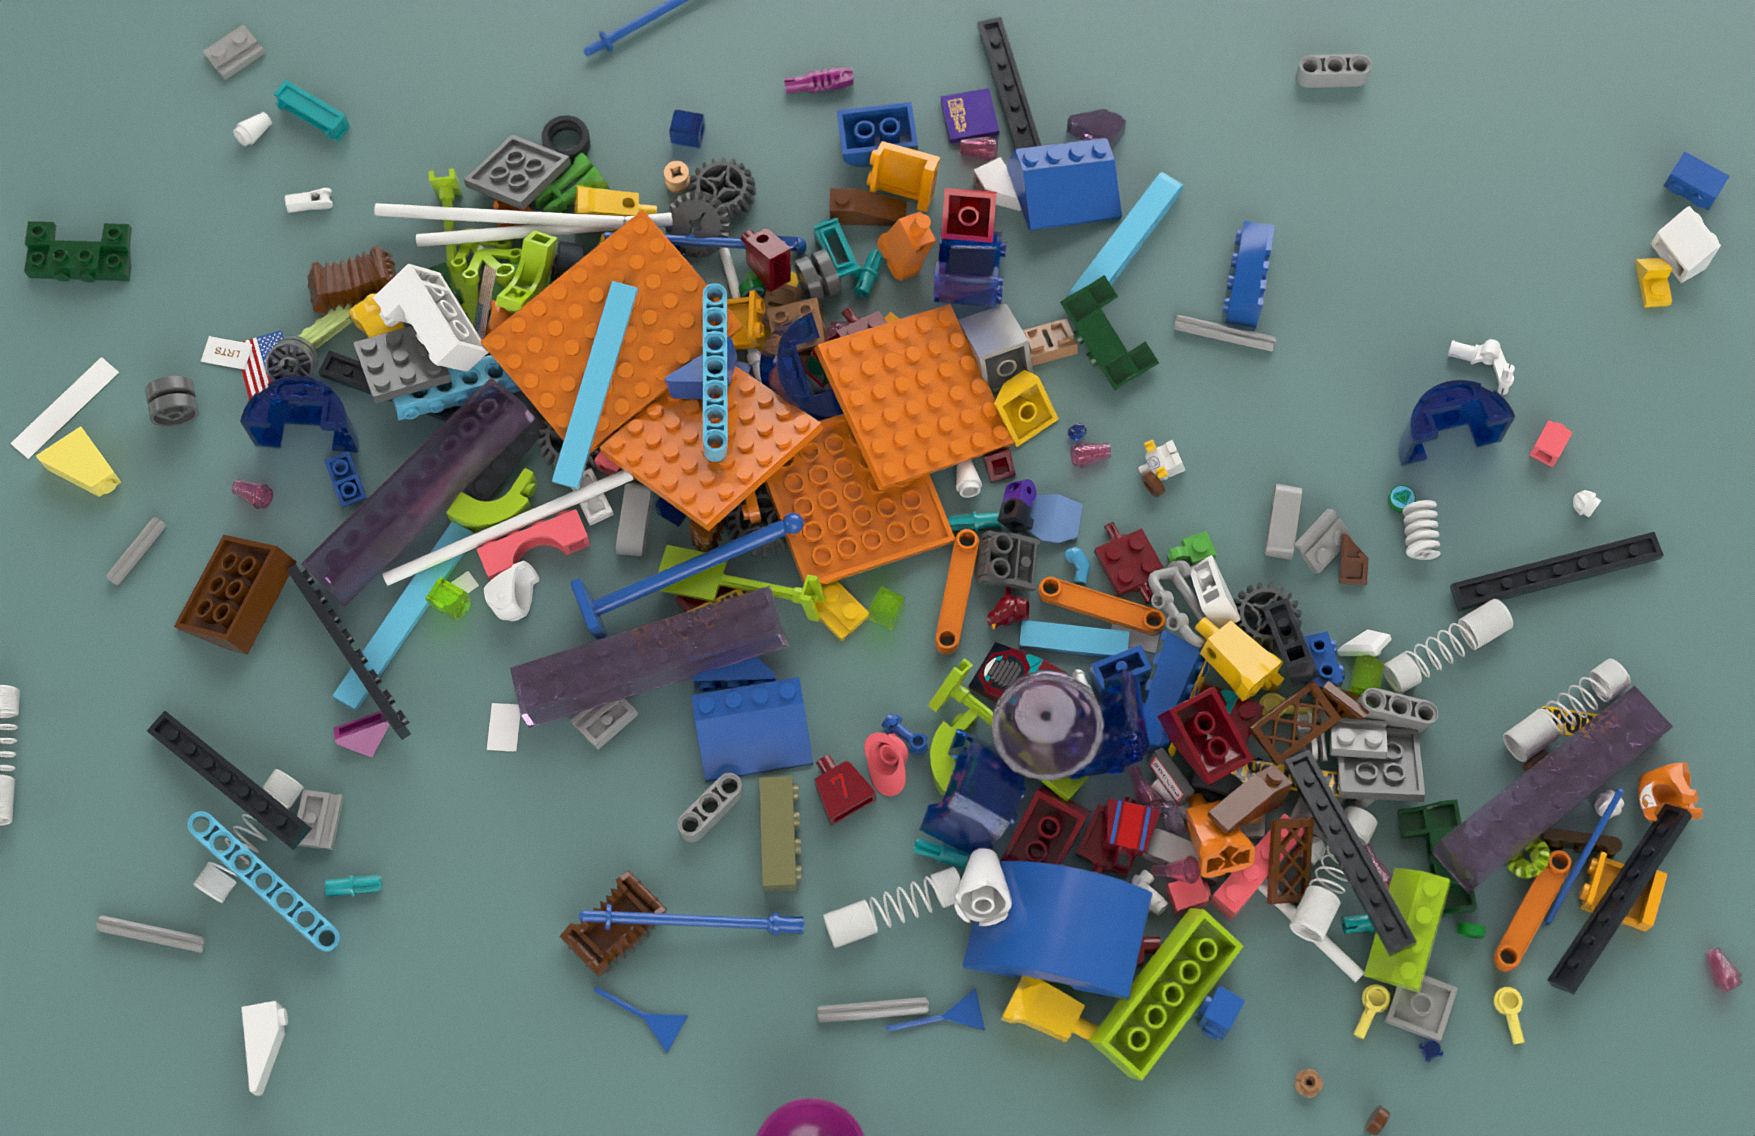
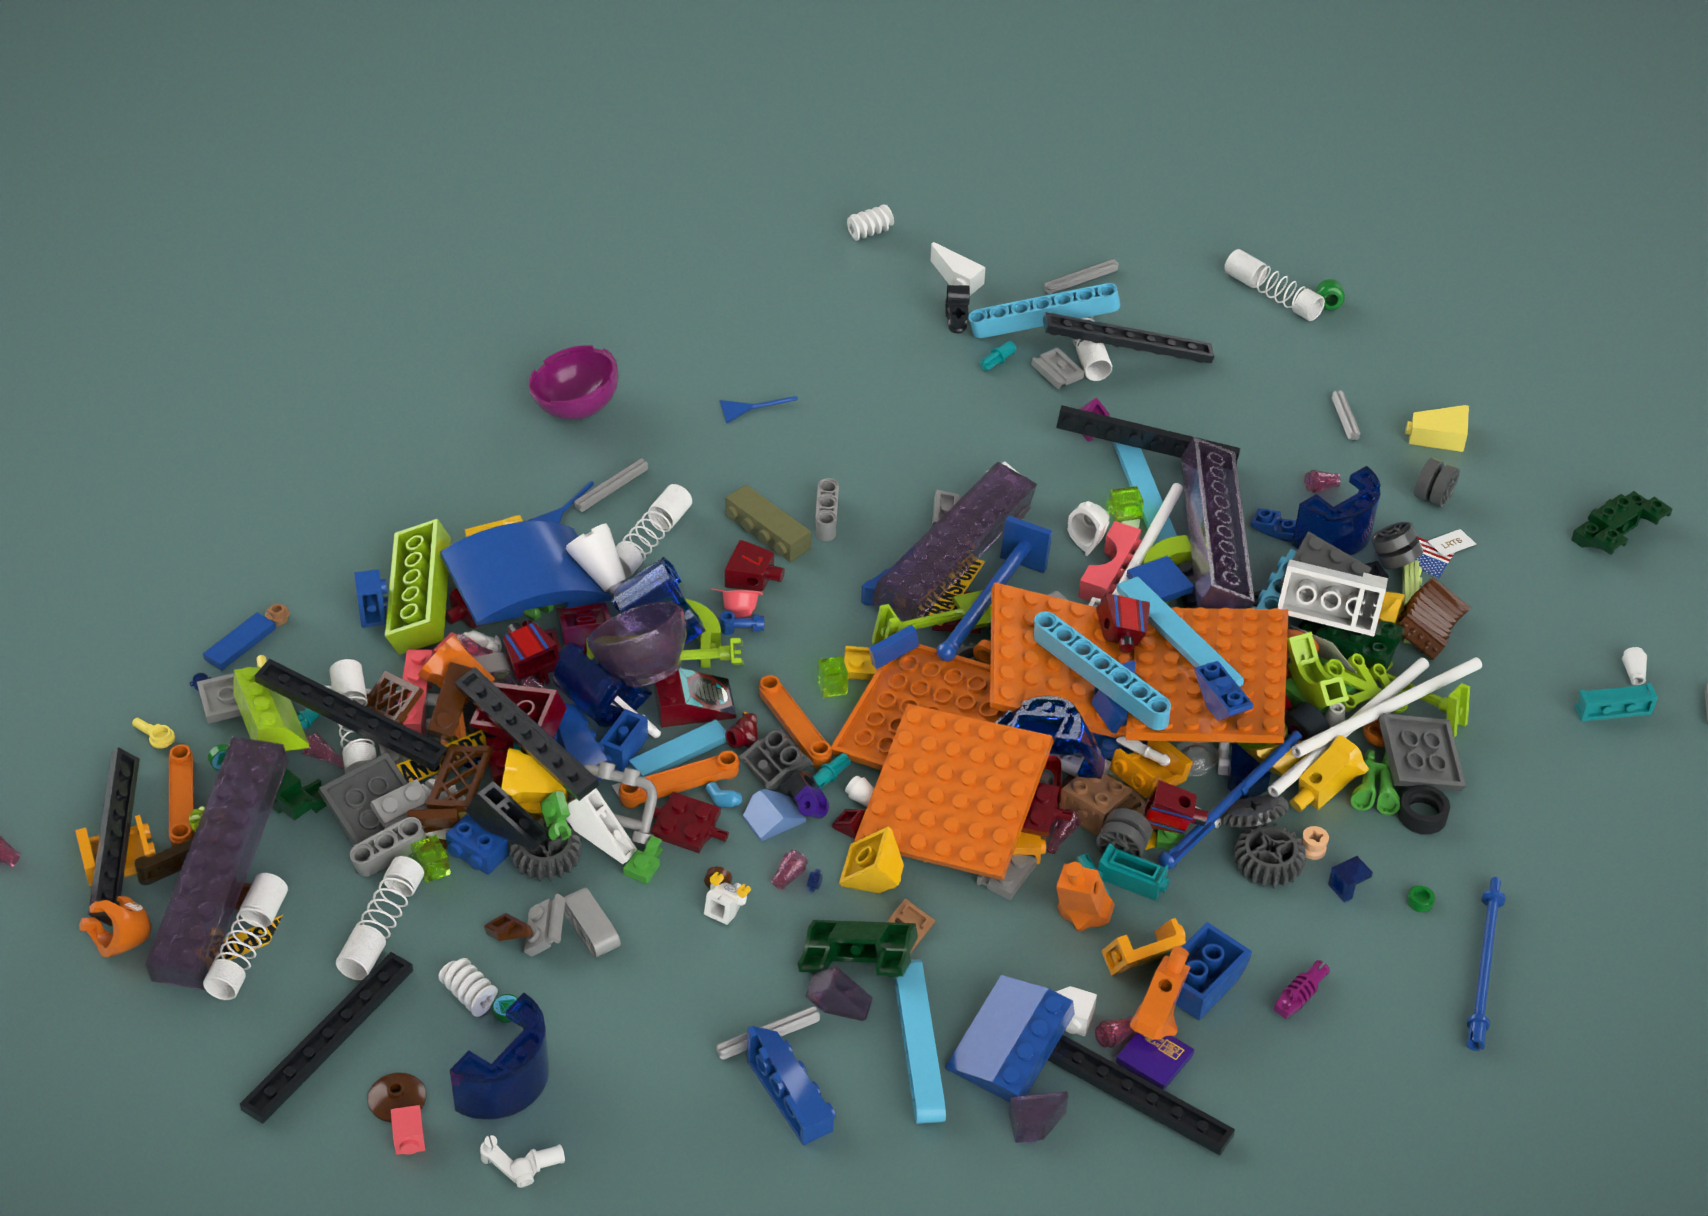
camera: 135 degrees right, 25 degrees down
white sticker [10,357,119,459] -> none
reddish brown slope [174,534,297,655] -> none
white bar [285,188,333,213] -> none
reddish brown piece [559,870,668,976] -> none
blue bar [578,904,804,935] -> none
blue slope [691,677,813,782] -> none
reddish brown slope [829,188,906,226] -> none
clear blue cylinder [934,227,1007,307] -> none
red slope [941,188,997,242] -> none
light grey slope [958,304,1033,393] -> none
white piece [1337,629,1392,657] -> none
reddish brown tile [1364,1105,1390,1136] -> none
blue axle [1544,788,1624,925] -> none
white plate [1573,490,1601,518] -> none
white plate [1594,790,1624,819] -> none
none -> blue tile [203,612,276,671]
none -> reddish brown dish [368,1073,426,1122]
none -> black plate [454,667,600,801]
none -> bright green plate [540,791,571,841]
none -> clear purple slope [805,966,873,1021]
none -> blue tile [869,625,919,669]
none -> black piece [945,285,970,334]
none -> dark red torso [1096,593,1150,653]
none -> blue tile [1126,556,1194,602]
none -> orange piece [1130,946,1191,1040]
none -> blue slope [1195,661,1253,721]
none -> green tile [1407,886,1435,912]

